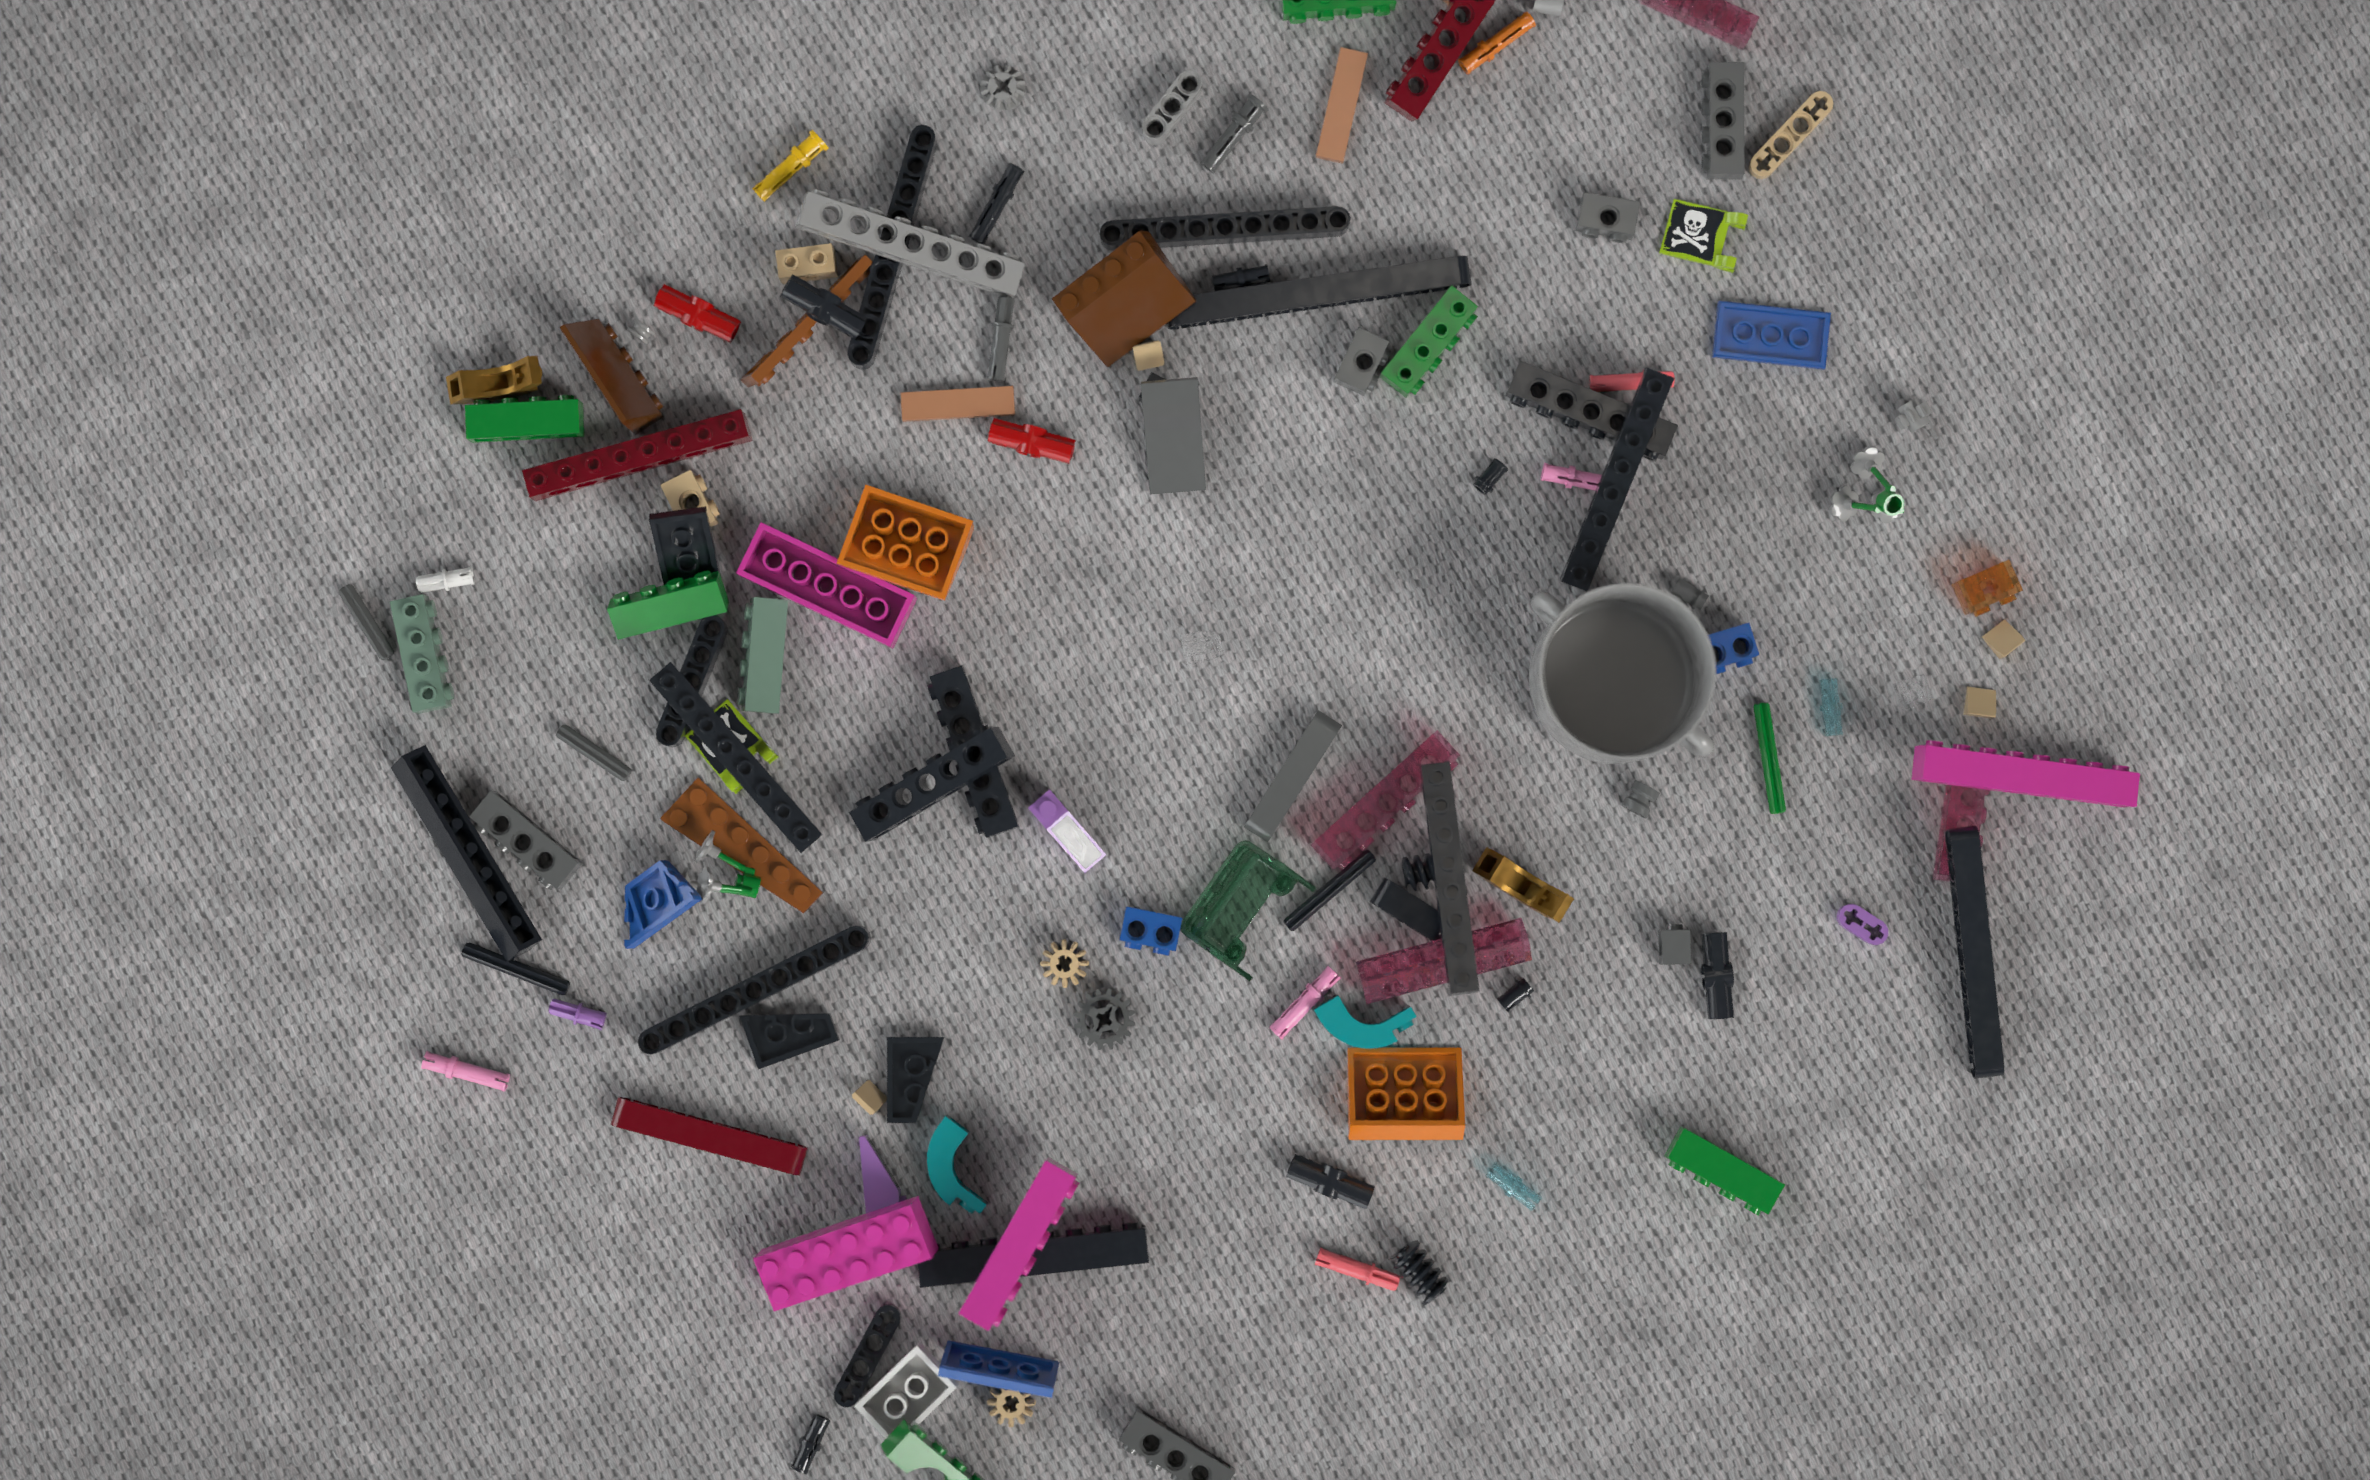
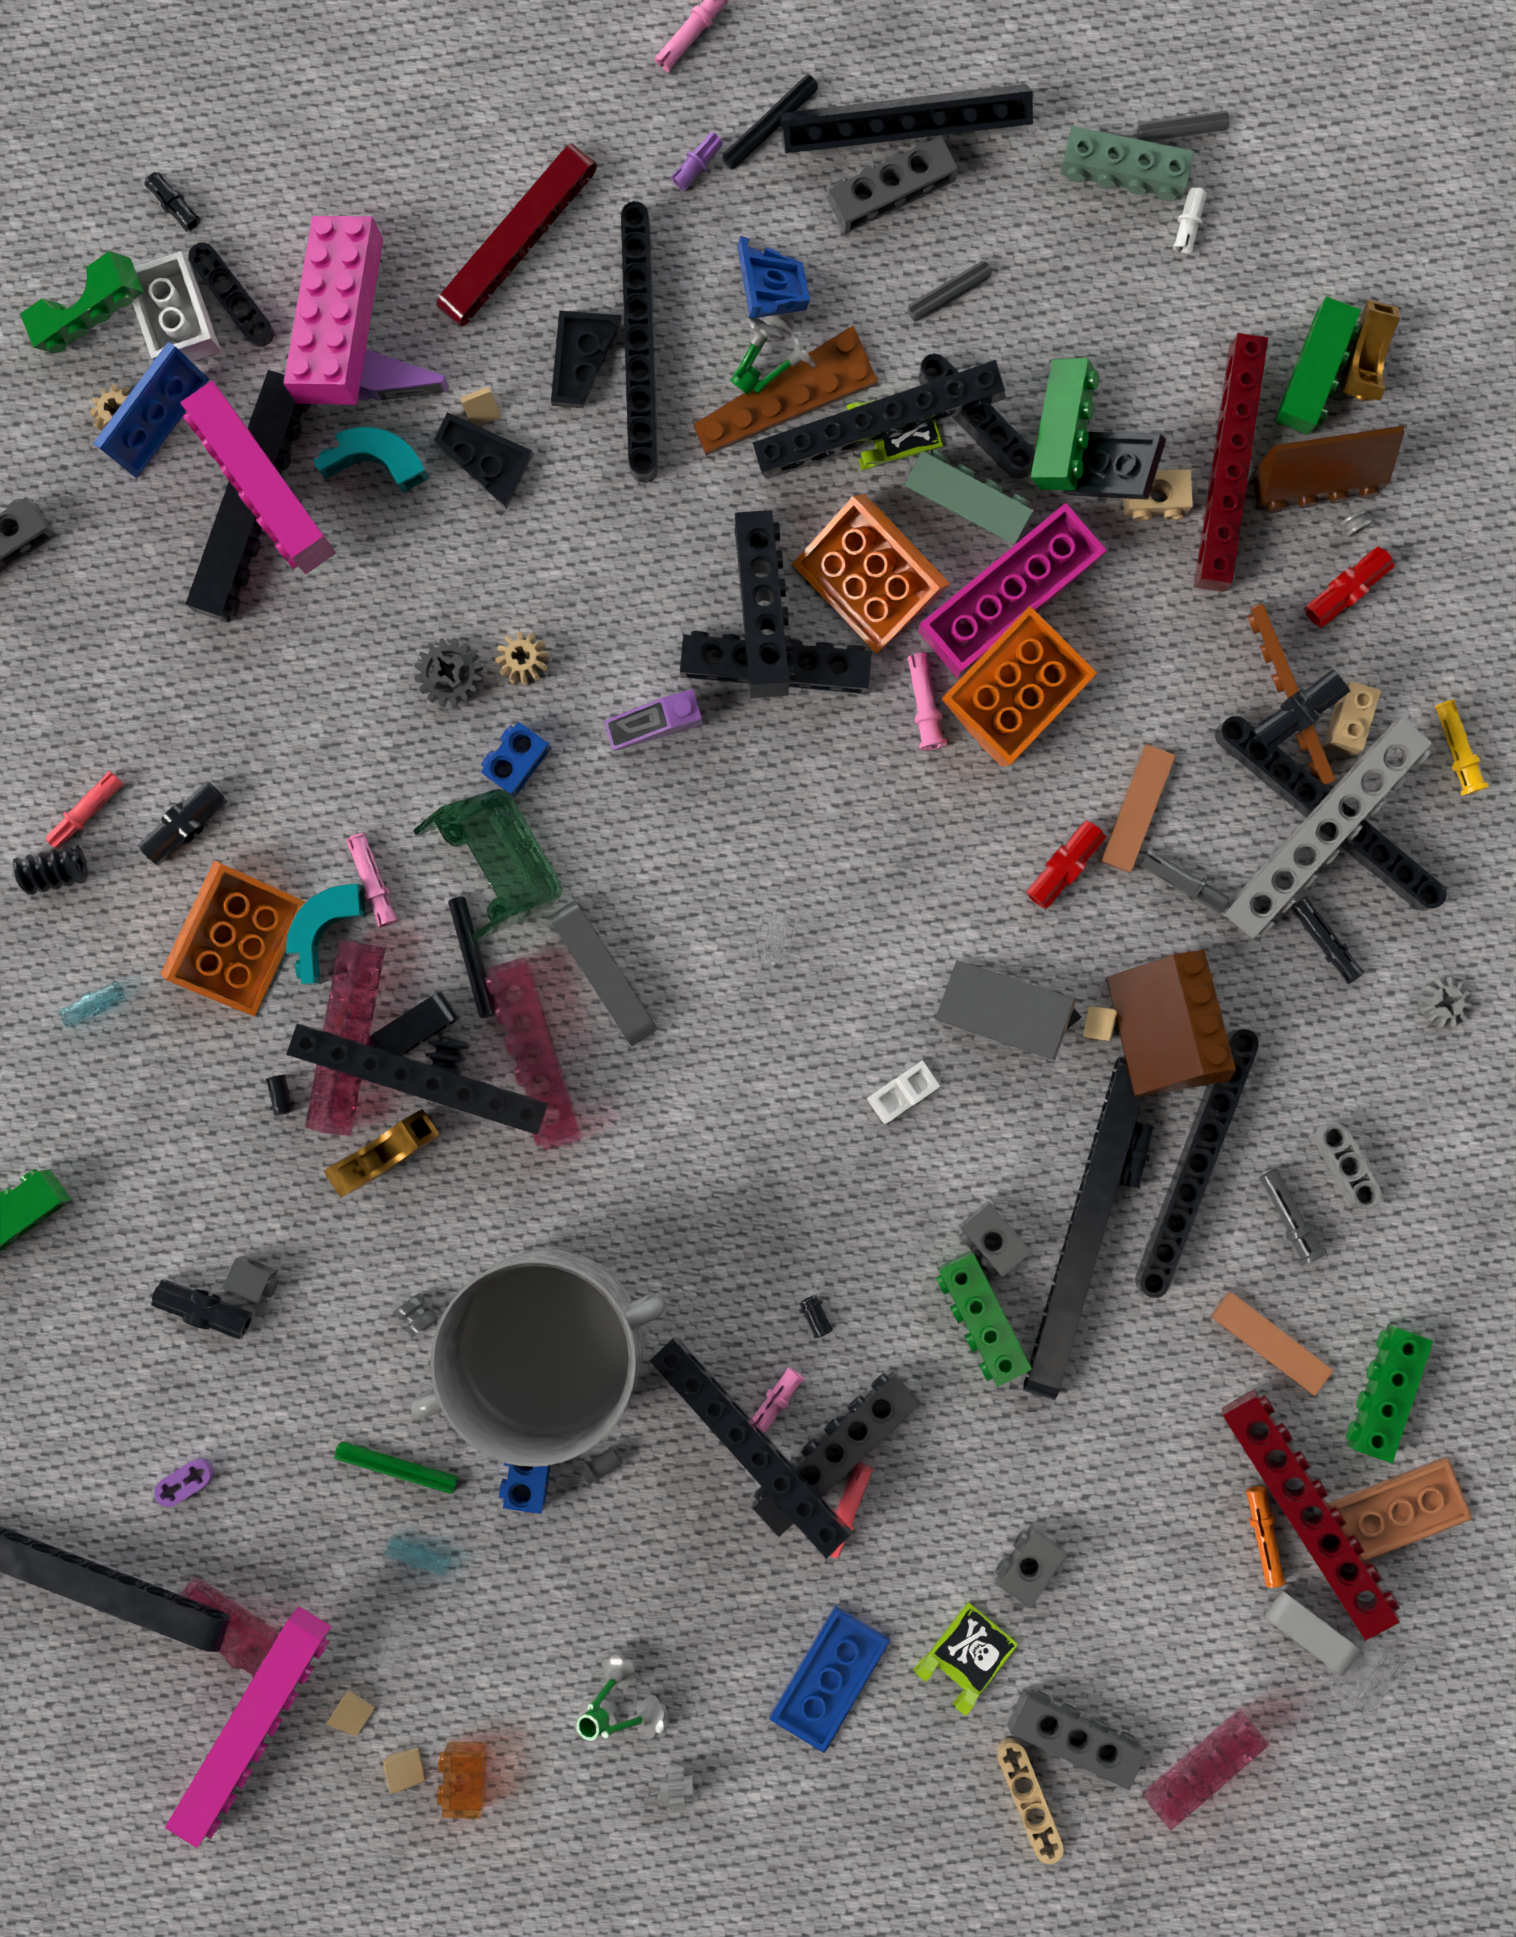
camera: 120 degrees right, 0 degrees up
none -> orange slope [792,494,950,654]
none -> white slope [866,1060,941,1124]
none -> bright pink pin [907,653,947,751]

